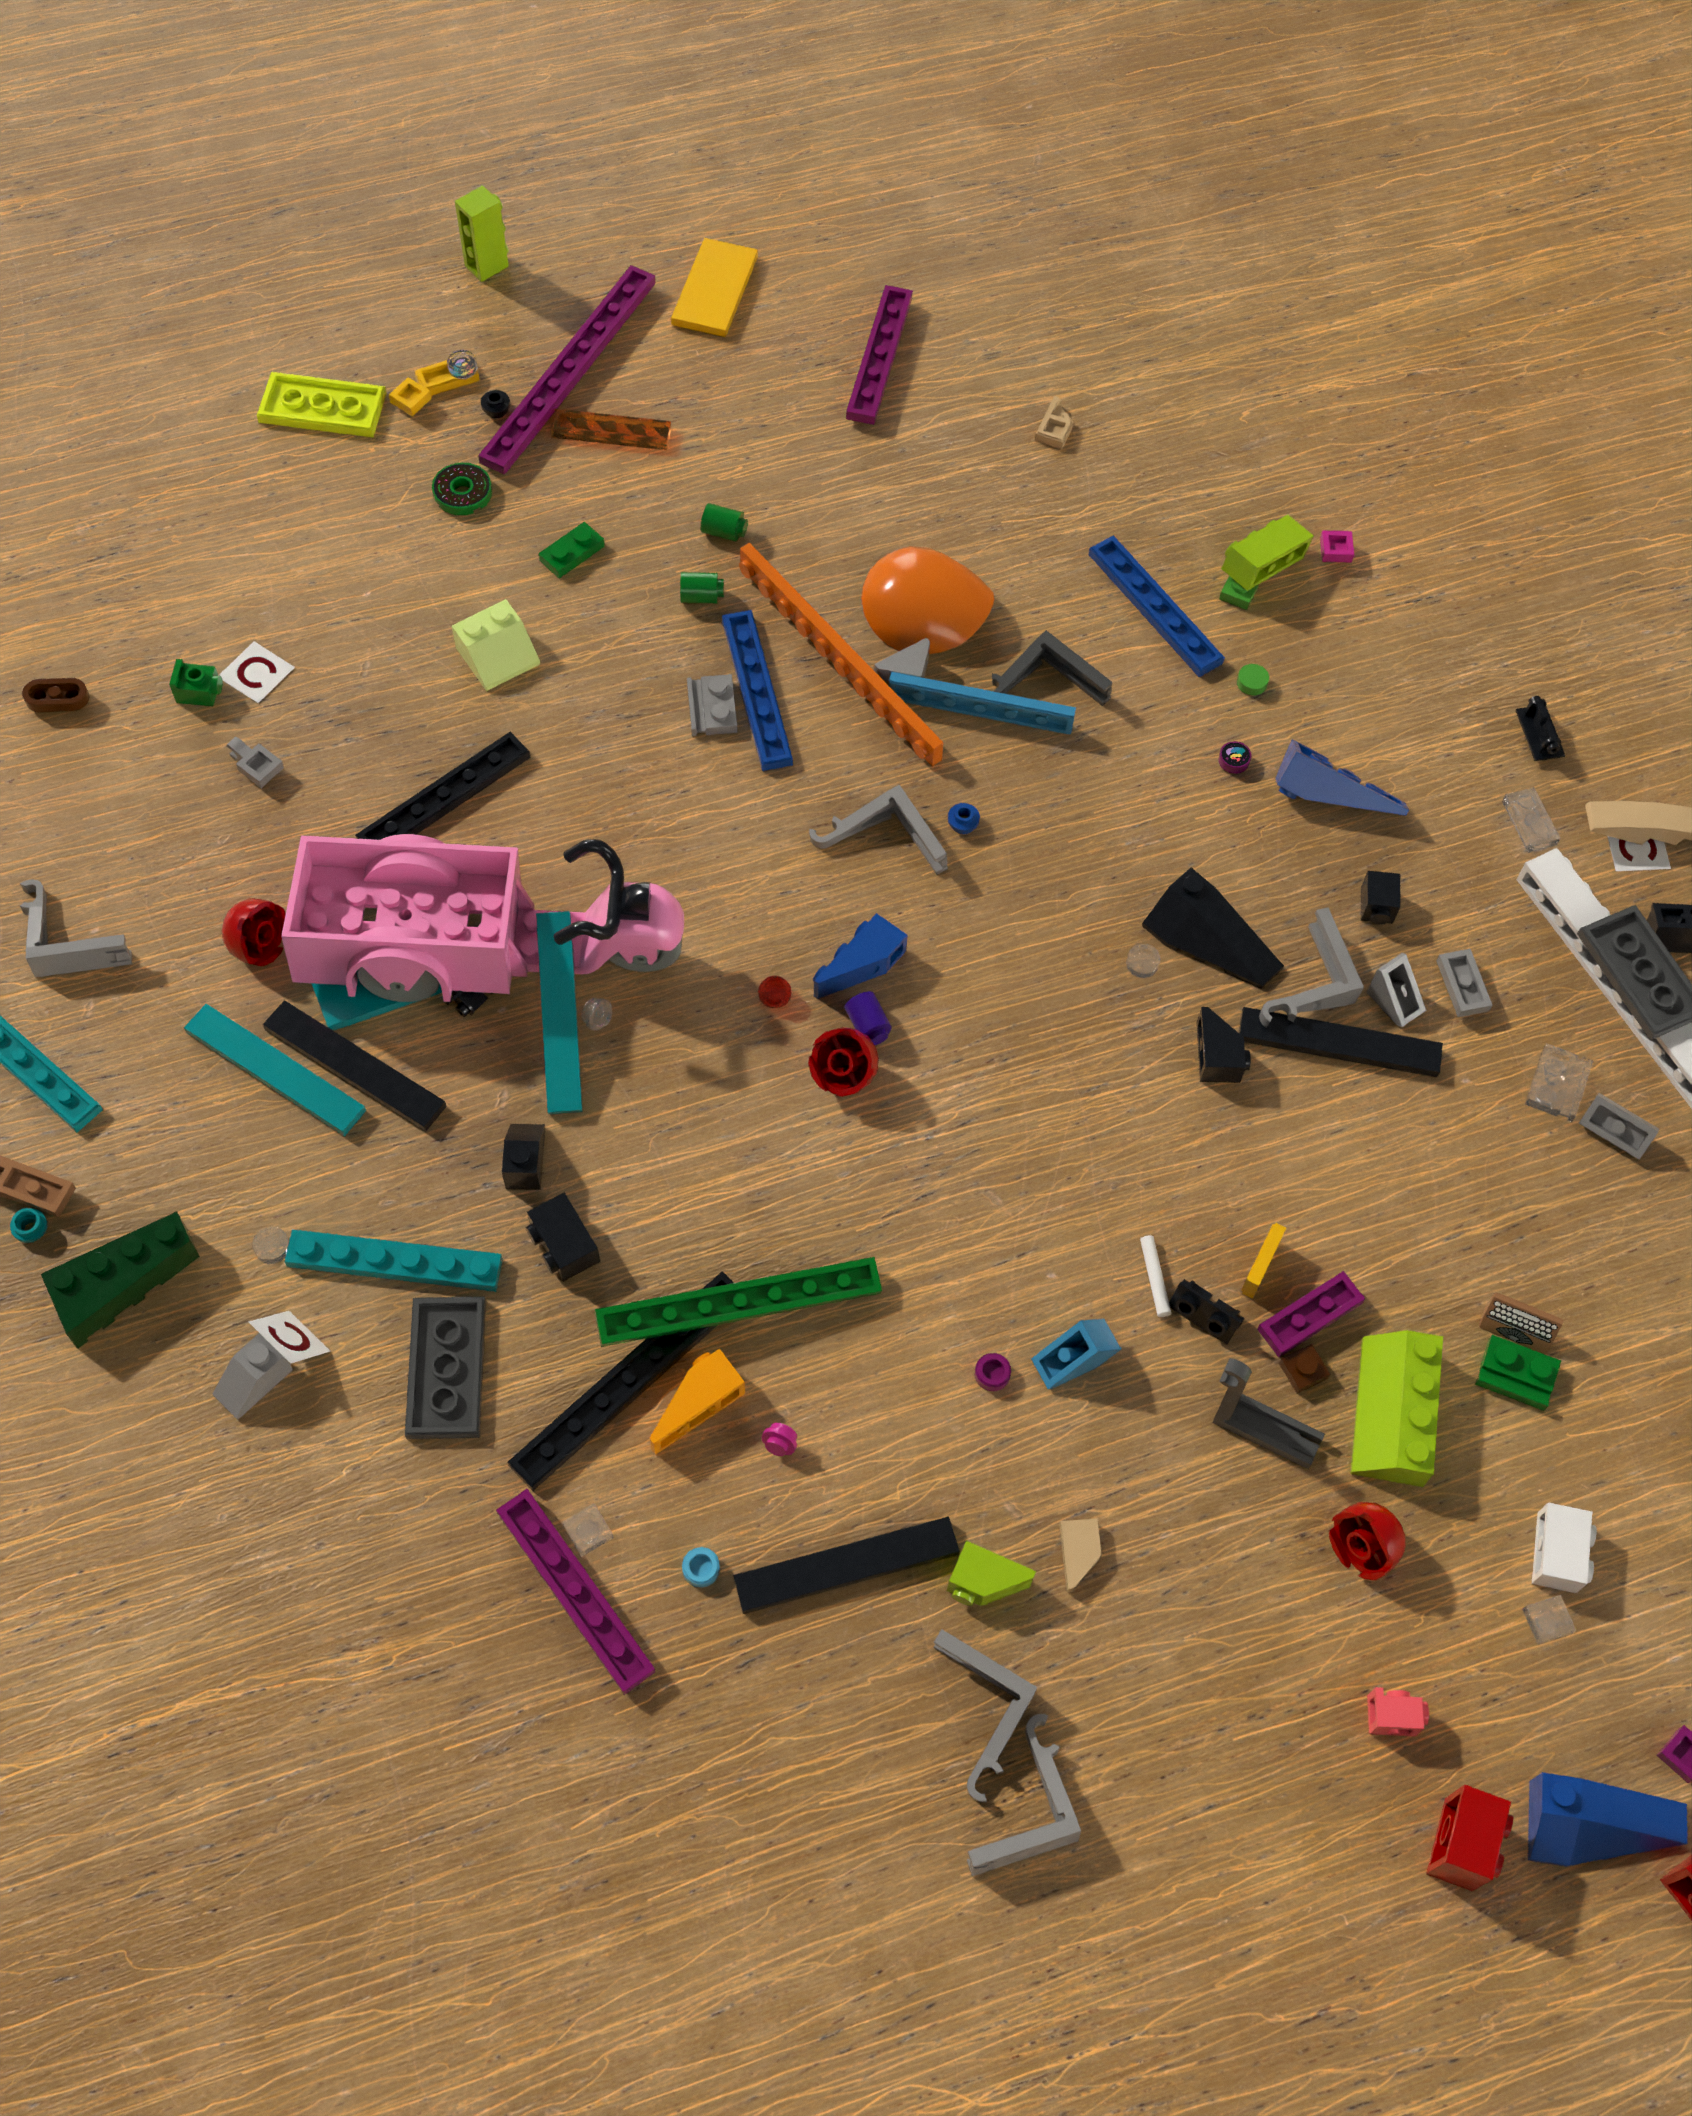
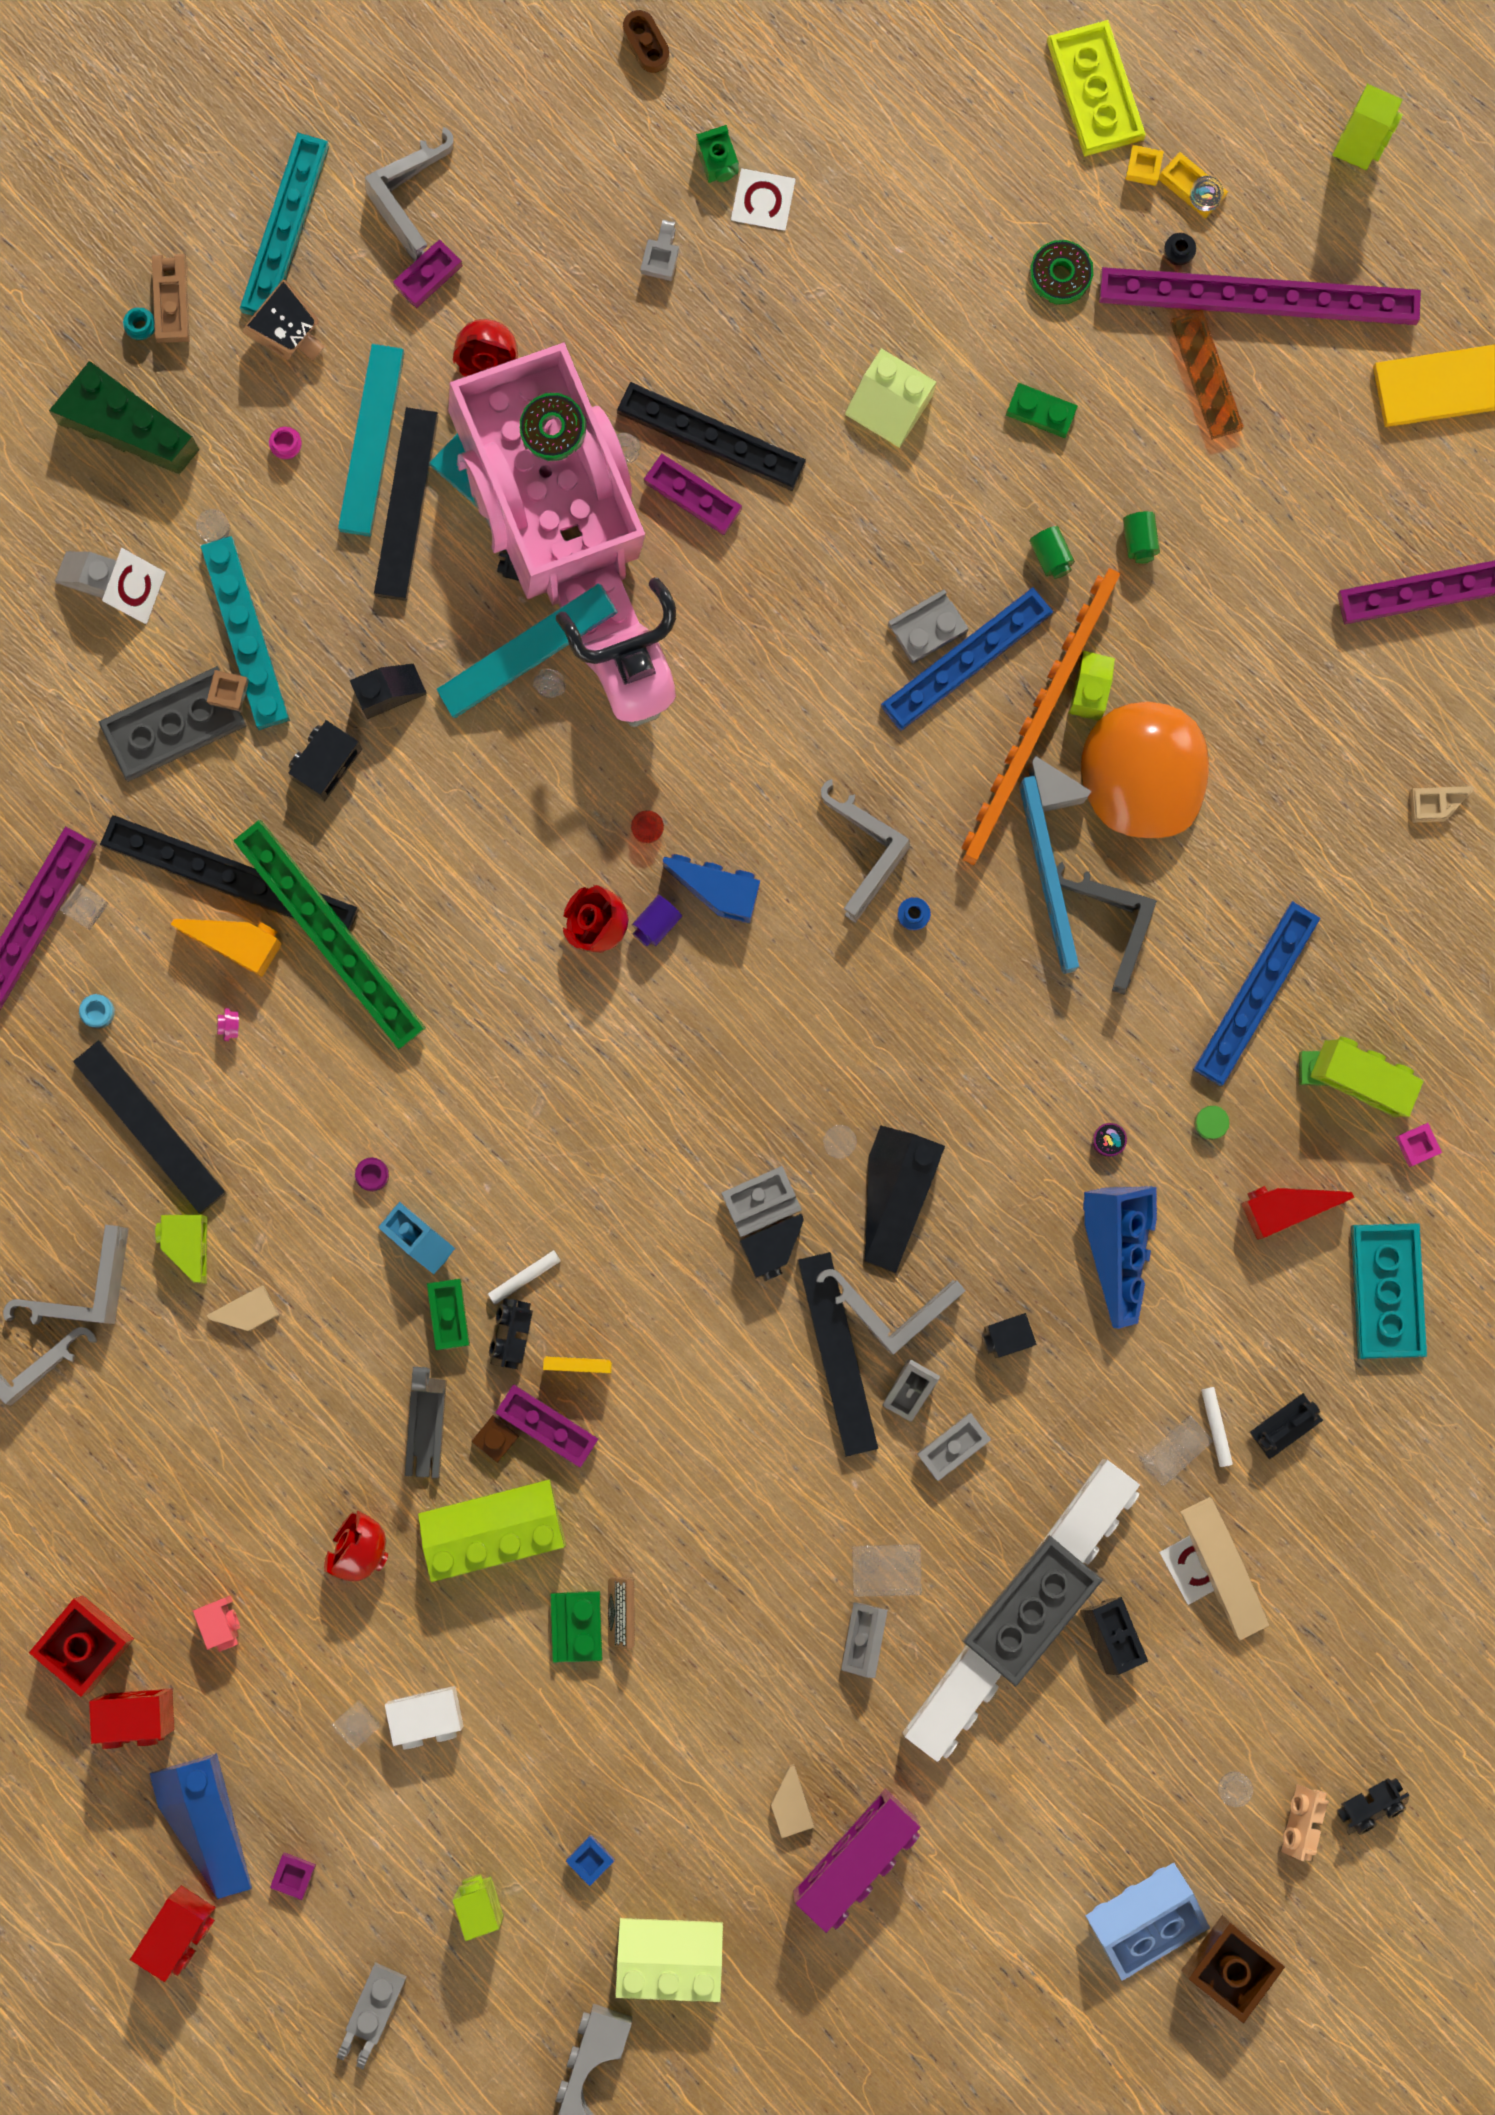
camera: 60 degrees right, 20 degrees up
none -> red brick [28,1595,134,1697]
none -> medium nougat plate [207,670,249,712]
none -> torso [242,279,325,361]
none -> dark pink plate [269,427,302,459]
none -> magenta plate [393,239,463,309]
none -> green plate [427,1279,470,1350]
none -> tile [520,393,586,461]
none -> magenta plate [644,453,742,535]
none -> light grey plate [721,1166,802,1237]
none -> lime slope [1068,650,1115,721]
none -> white piece [1201,1387,1233,1467]
none -> red slope [1241,1186,1355,1240]
none -> teal tile [1351,1223,1427,1359]

